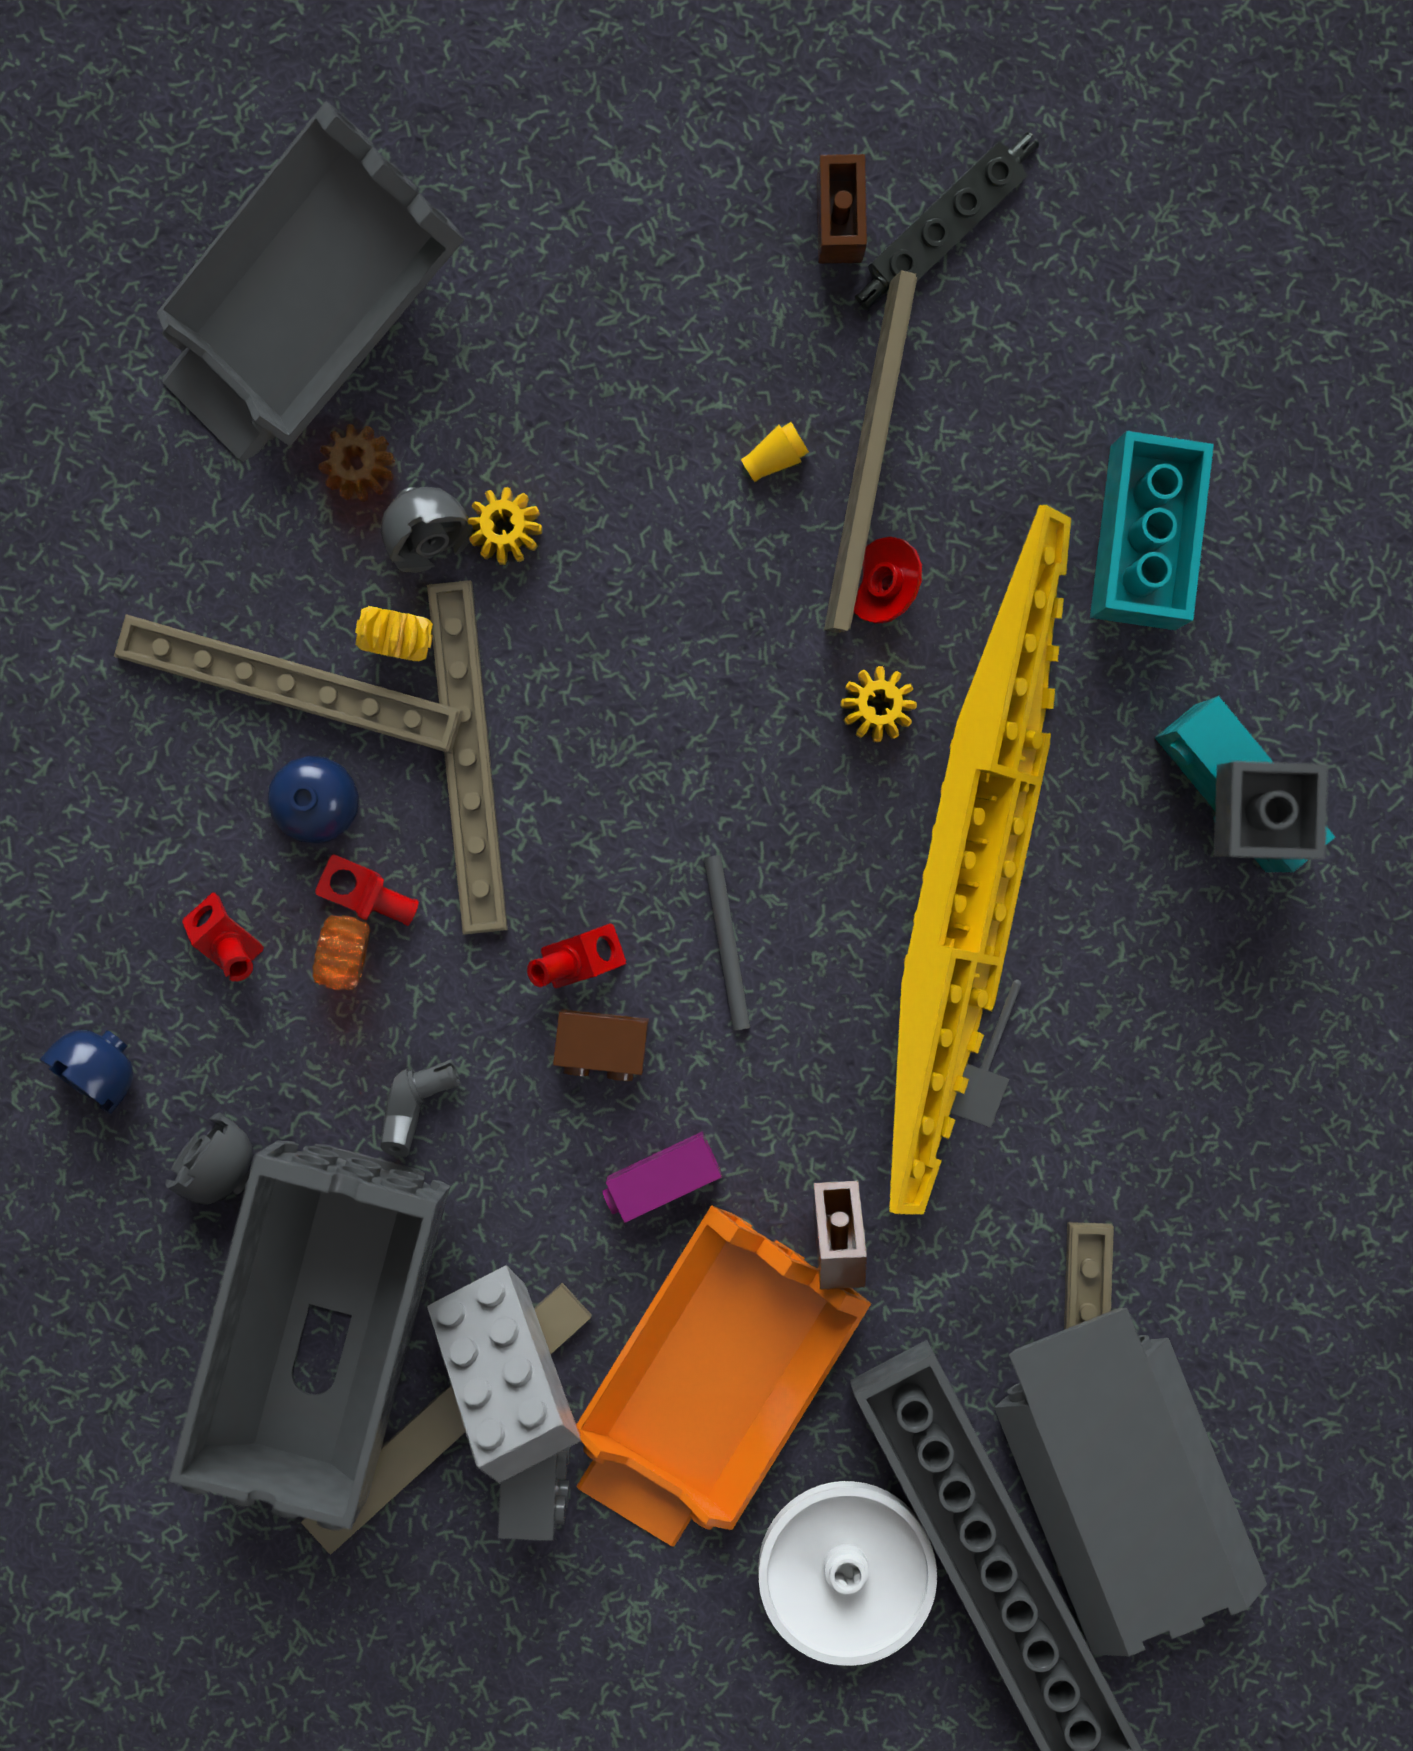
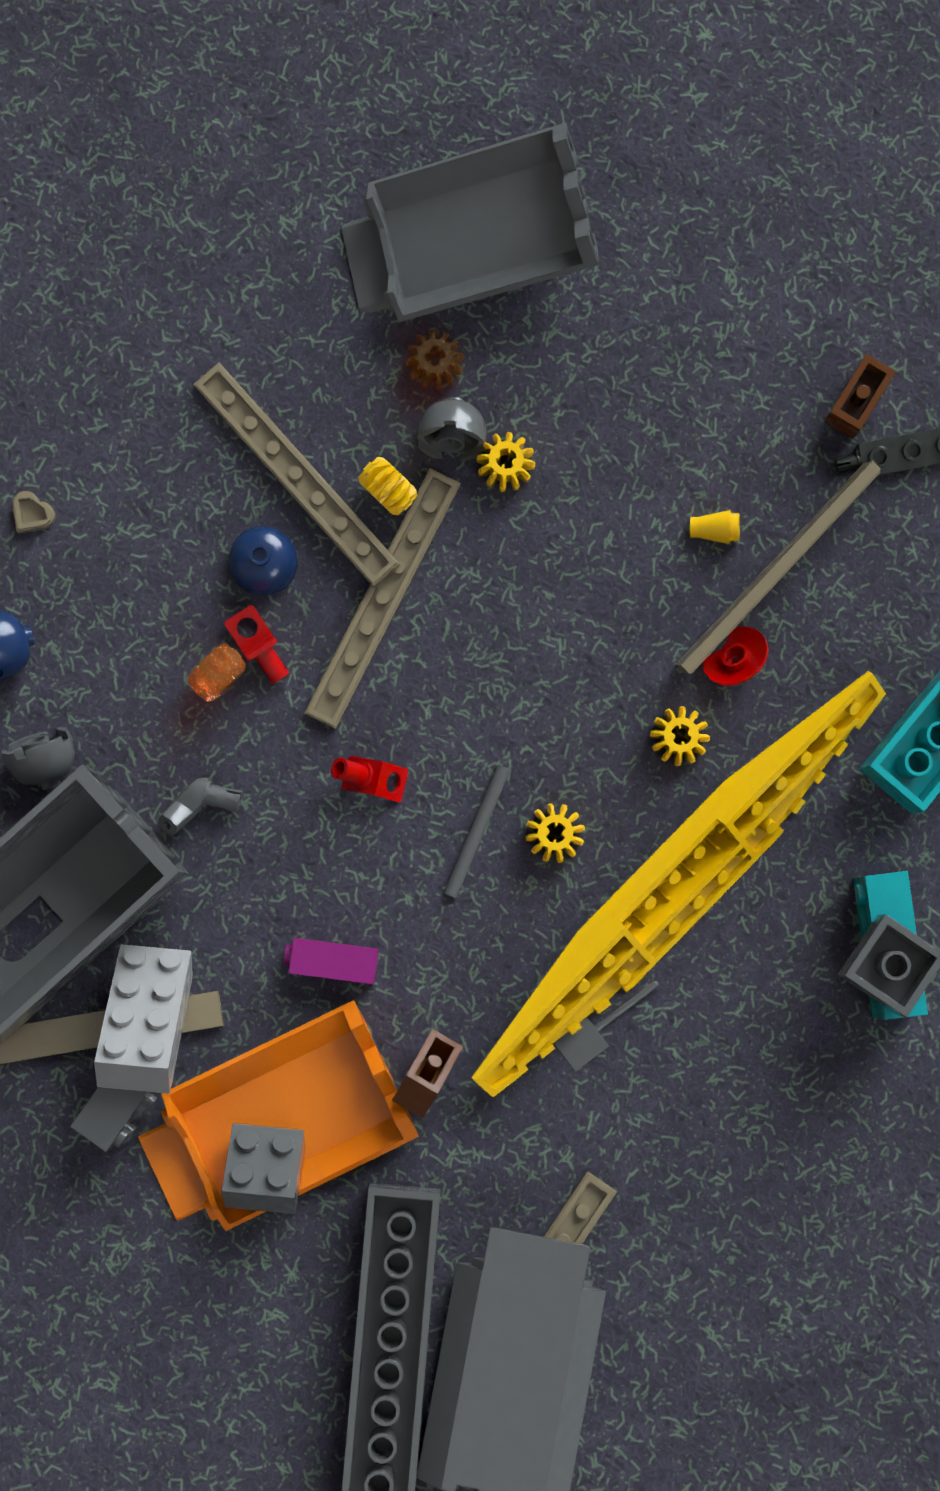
camera: 30 degrees right, 5 degrees down
red bracket [182,892,264,981] -> none
reddish brown brick [553,1009,649,1081] -> none
white dish [758,1481,937,1666] -> none
none -> dark tan tile [12,491,56,534]
none -> dark grey brick [222,1123,305,1214]
none -> yellow gear [525,803,585,863]

